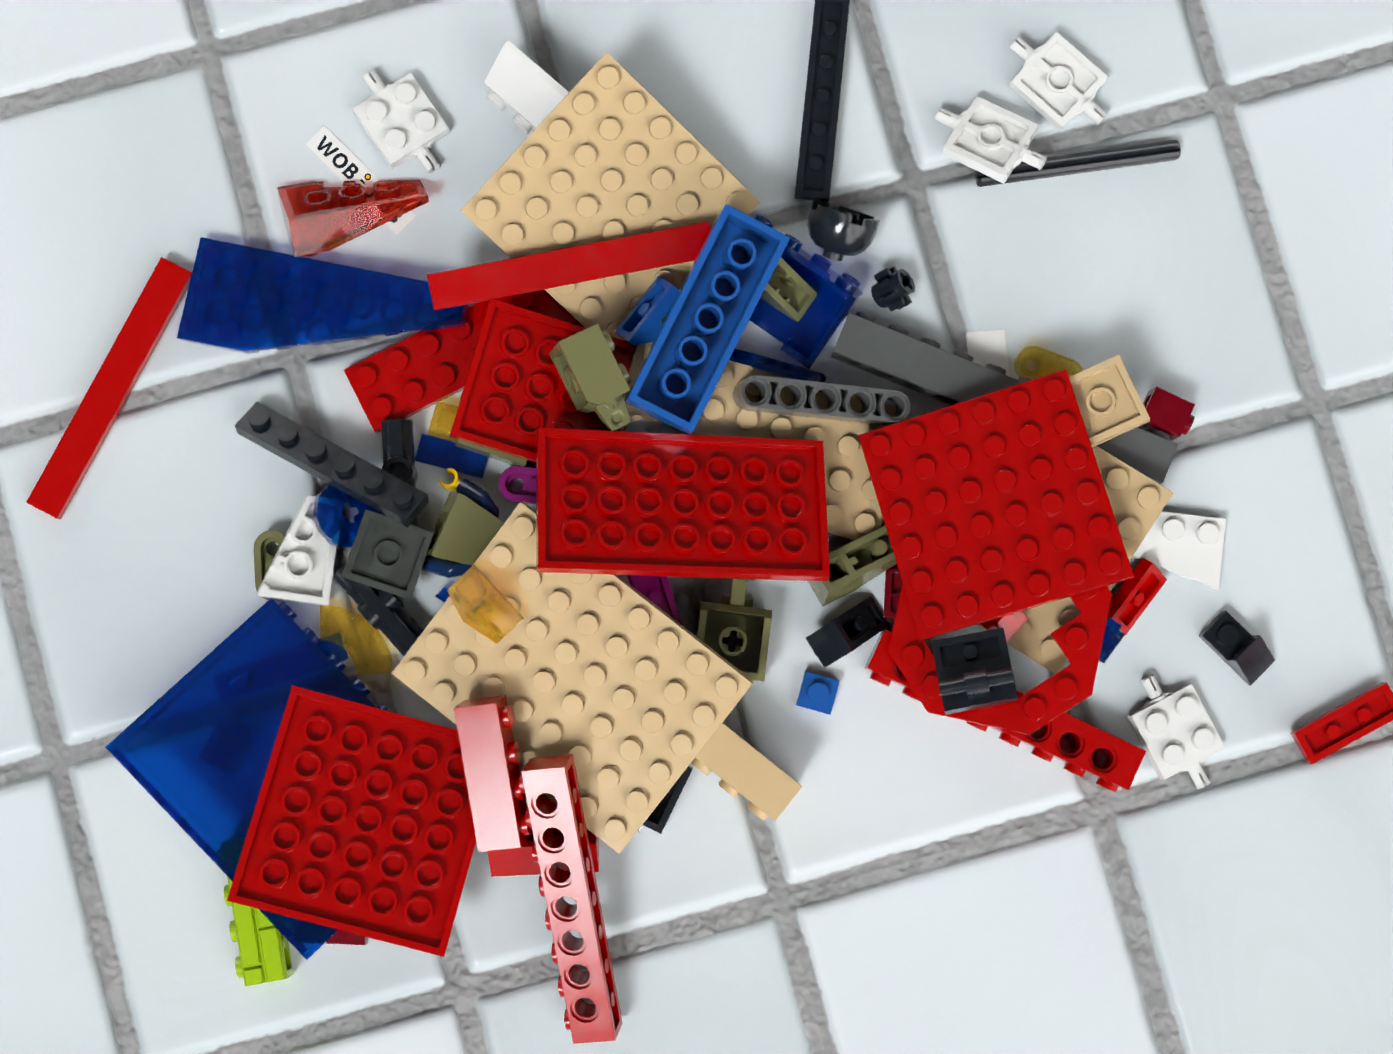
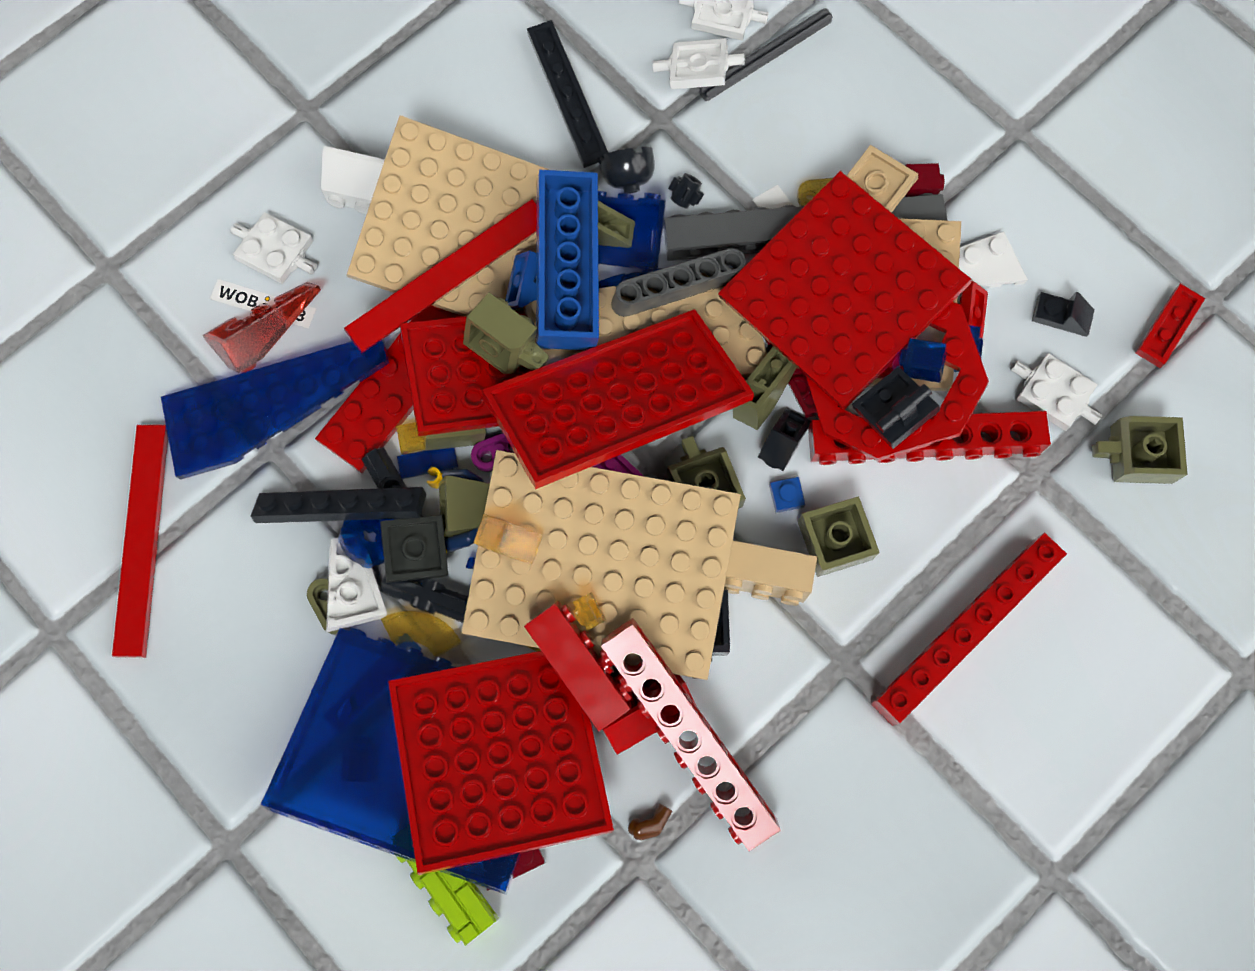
camera: 25 degrees left, 10 degrees down
none -> clear yellow plate [572,592,606,631]
none -> reddish brown arm [628,803,673,841]
none -> olive brick [798,496,880,577]
none -> red brick [871,532,1067,726]
none -> clear blue brick [899,338,947,383]
none -> olive hinge [1092,416,1188,484]

